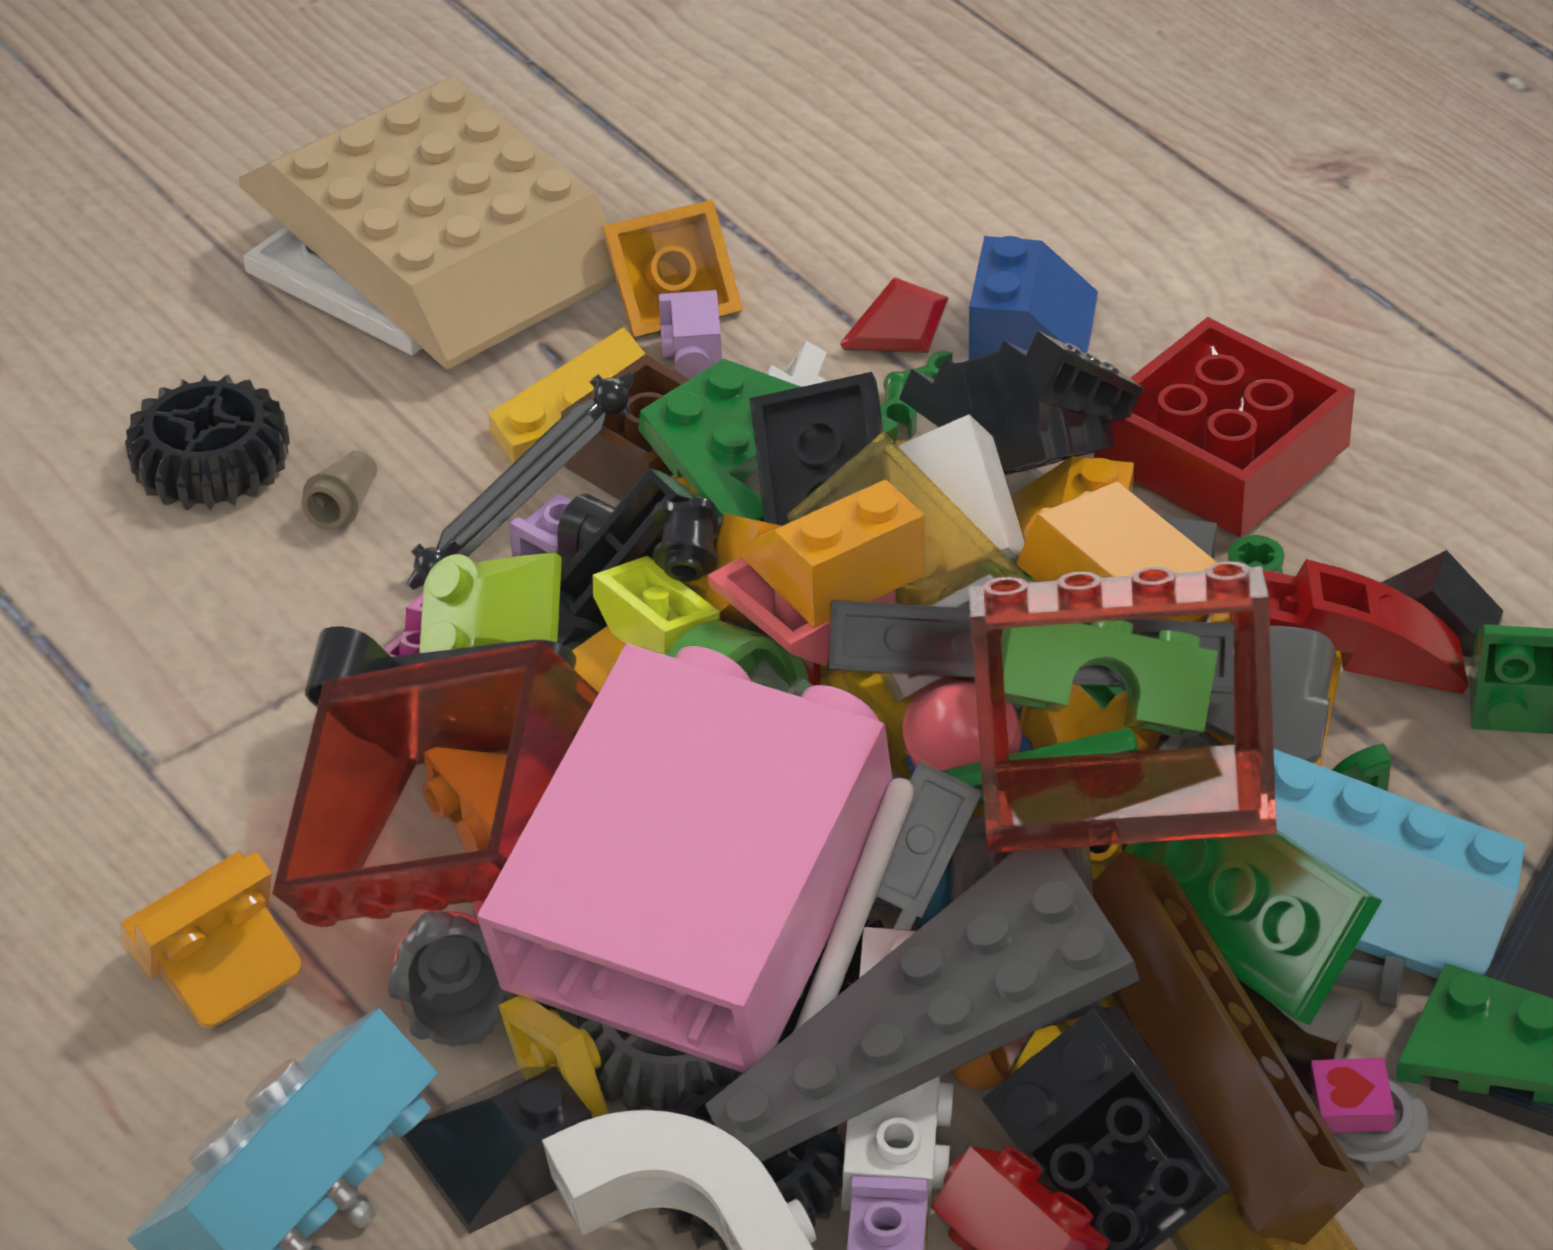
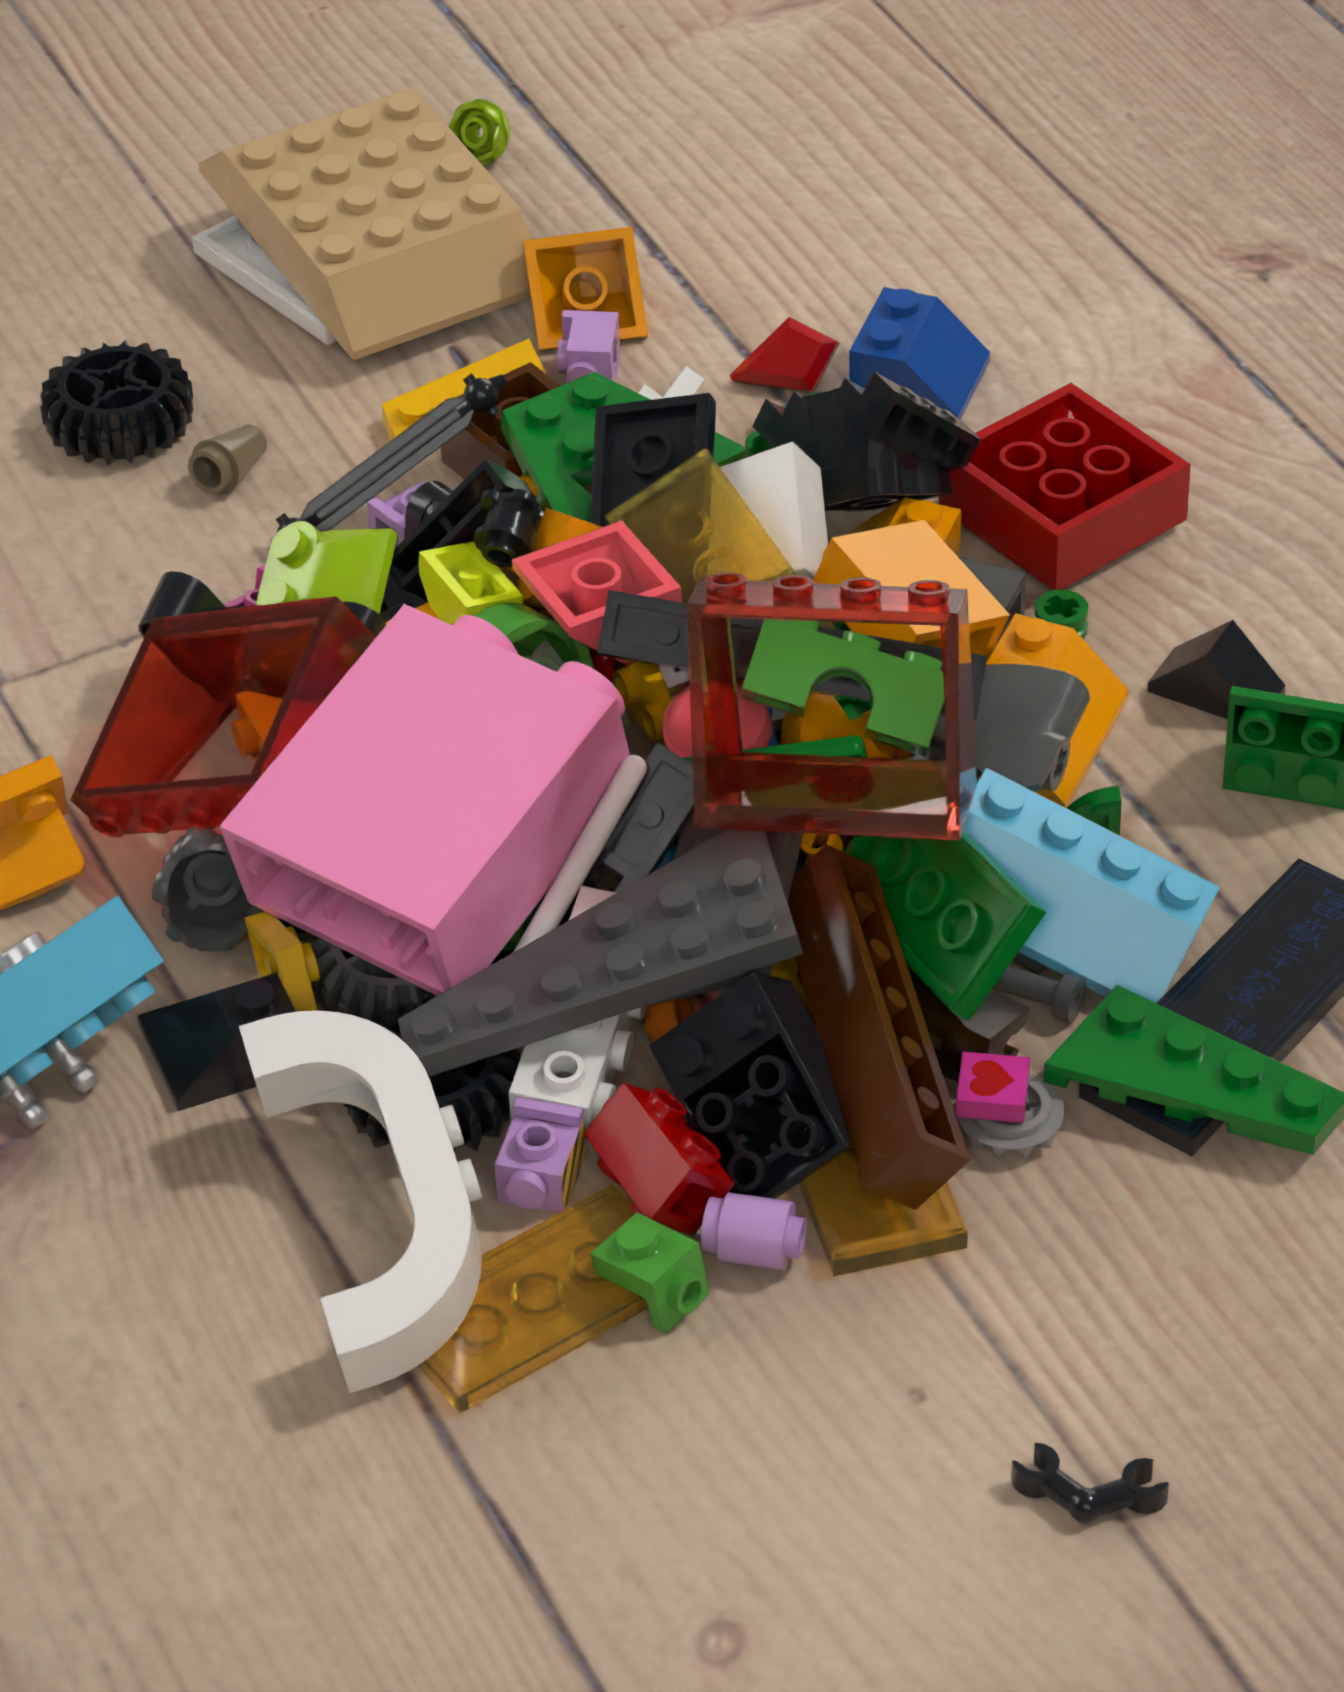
camera: 10 degrees right, 0 degrees up
light orange slope [739,479,925,628] -> none
red slope [1225,559,1468,694] -> none
none -> lime plate [449,99,511,165]

